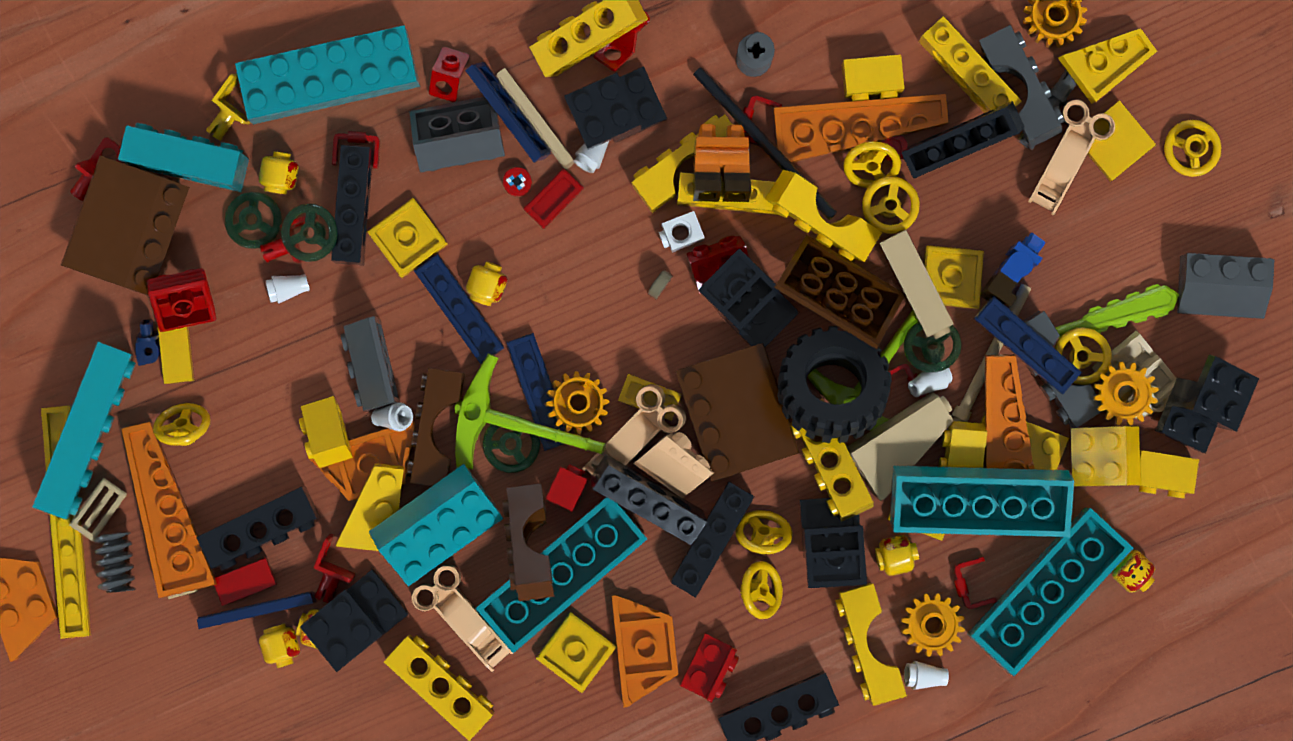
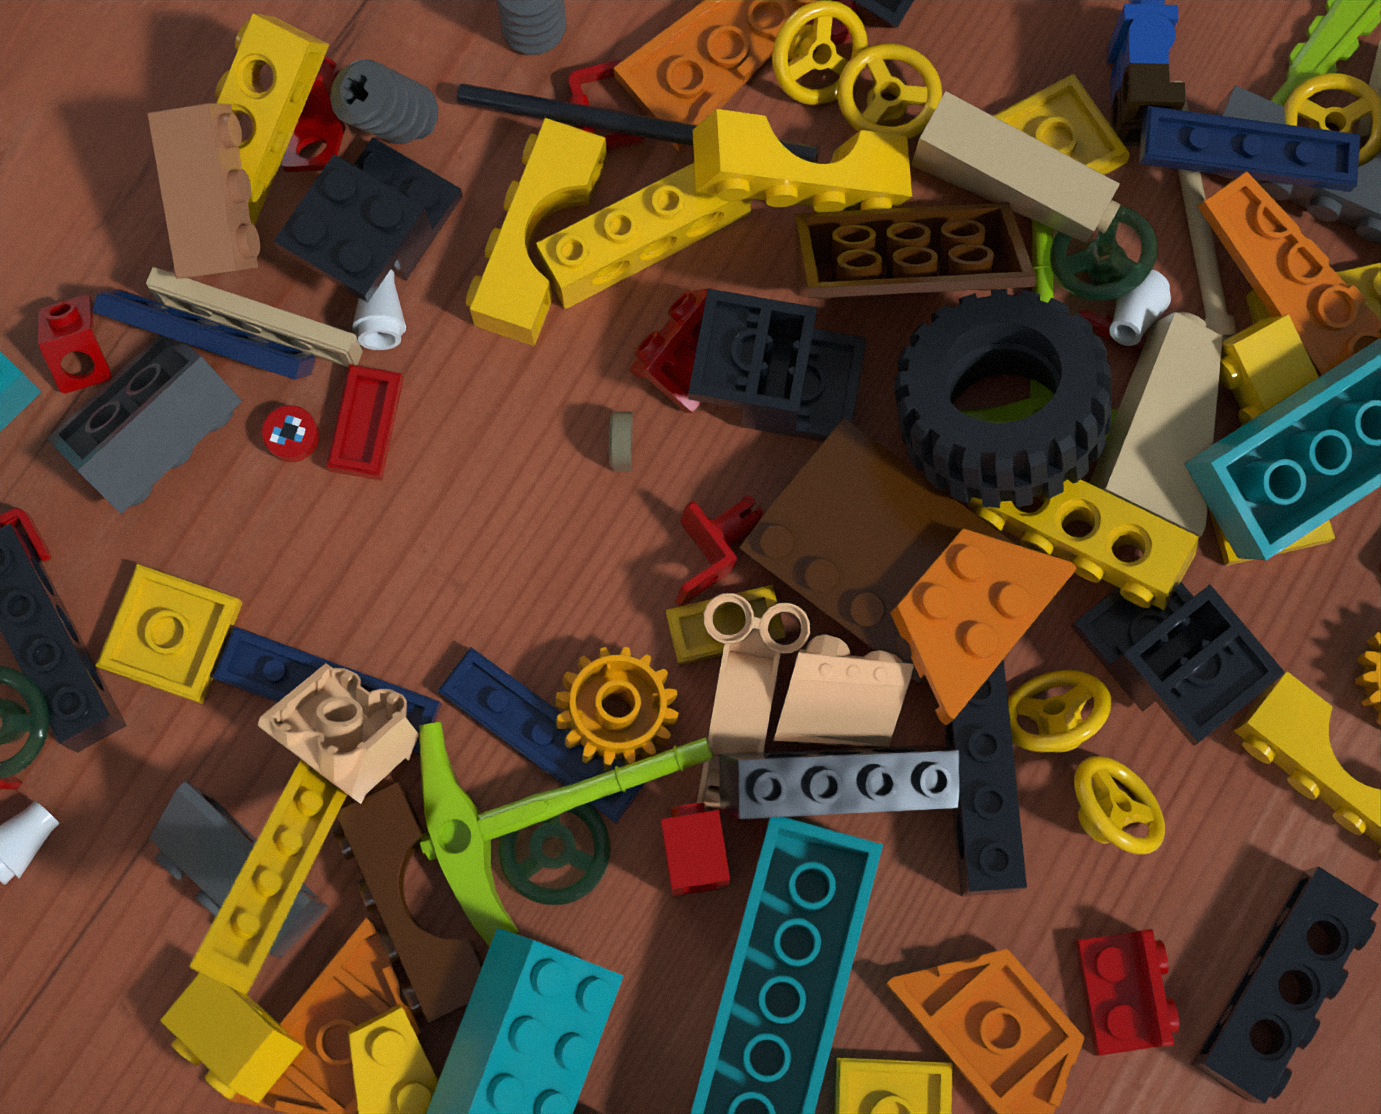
camera: 35 degrees left, 10 degrees down
white cone [371,402,413,431] -> none
yellow head [466,261,508,306] -> none
reddish brown arch [502,484,554,601] -> none
white brick [658,211,705,253] -> none
hips [693,124,752,202] -> none
yellow head [875,535,919,576] -> none
none -> nougat brick [147,103,260,279]
none -> yellow plate [190,759,347,995]
none -> light nougat slope [258,663,419,804]
none -> dark grey piece [330,60,438,144]
none -> red bracket [675,495,764,607]
none -> orange wing [890,529,1078,725]

